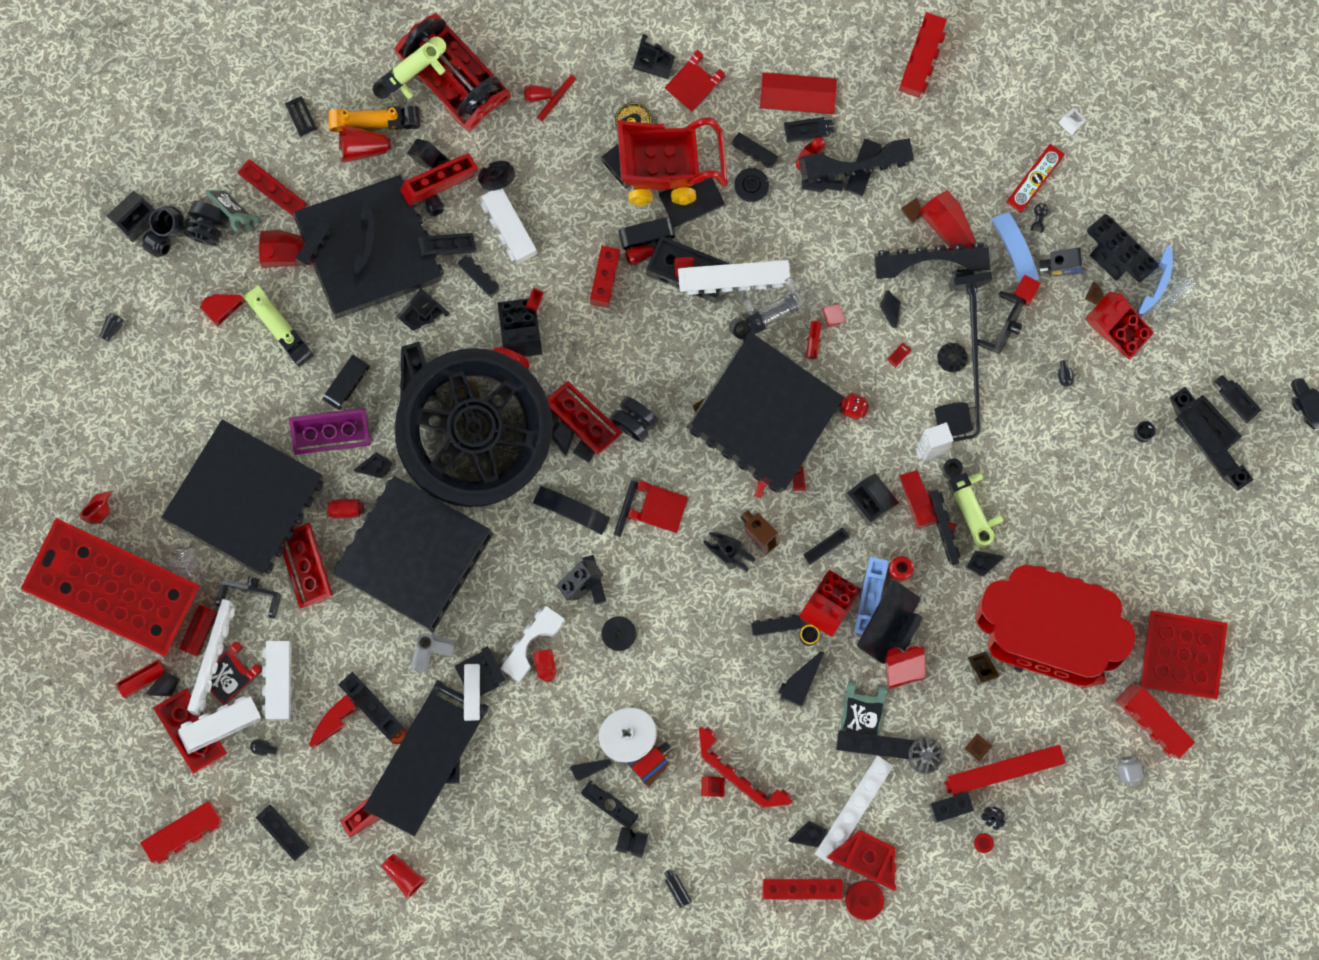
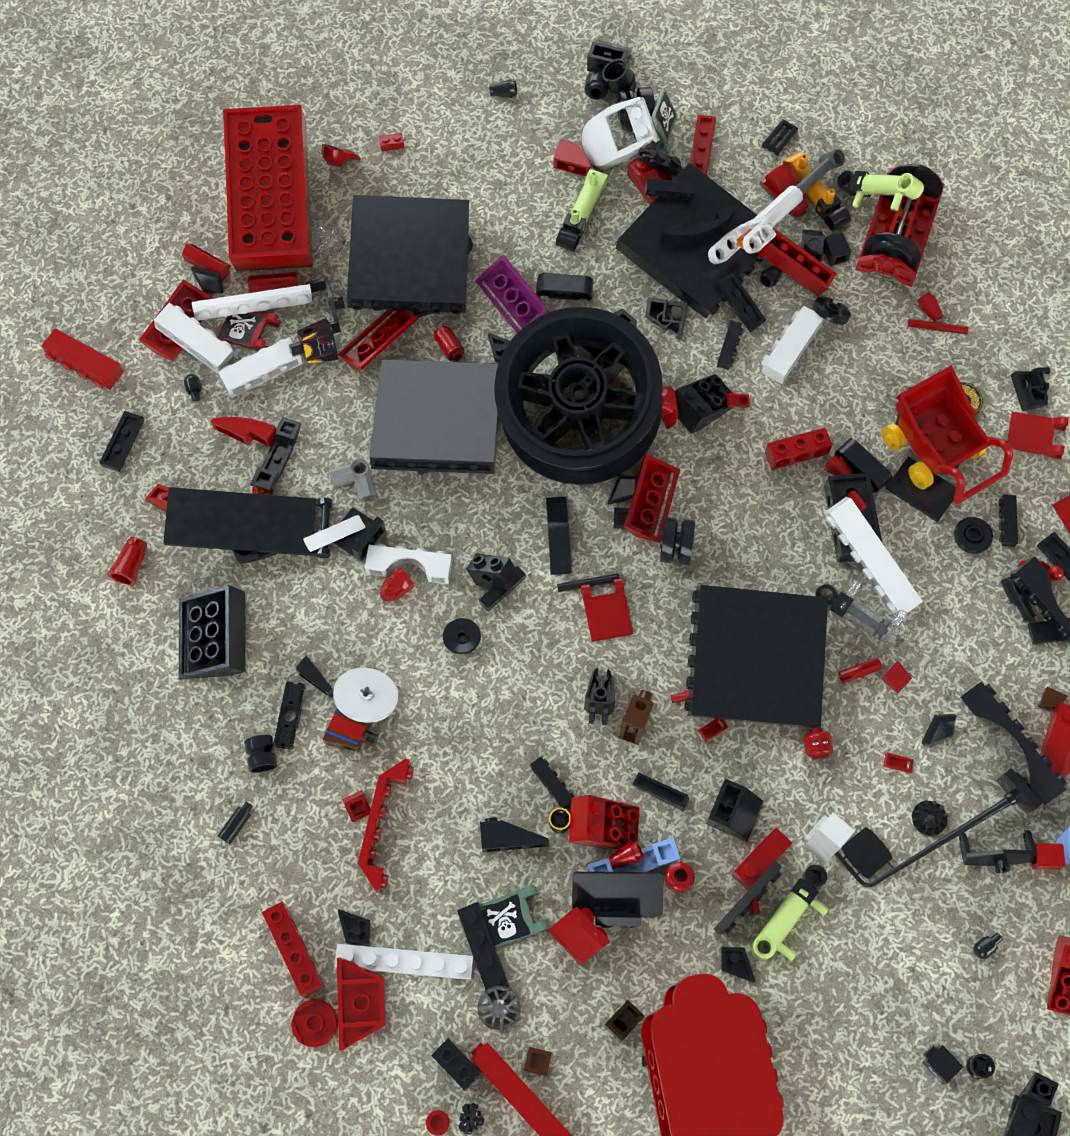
camera: 65 degrees right, 10 degrees down
none -> black slope [178,585,246,680]
none -> black torso [289,318,339,363]
none -> red piece [379,133,404,152]
none -> white slope [582,97,659,169]
none -> red cone [609,841,644,869]
none -> black hinge [638,148,683,177]
none -> white piece [708,149,845,264]
none -> black brick [823,233,852,266]
none -> black brick [922,1045,963,1084]

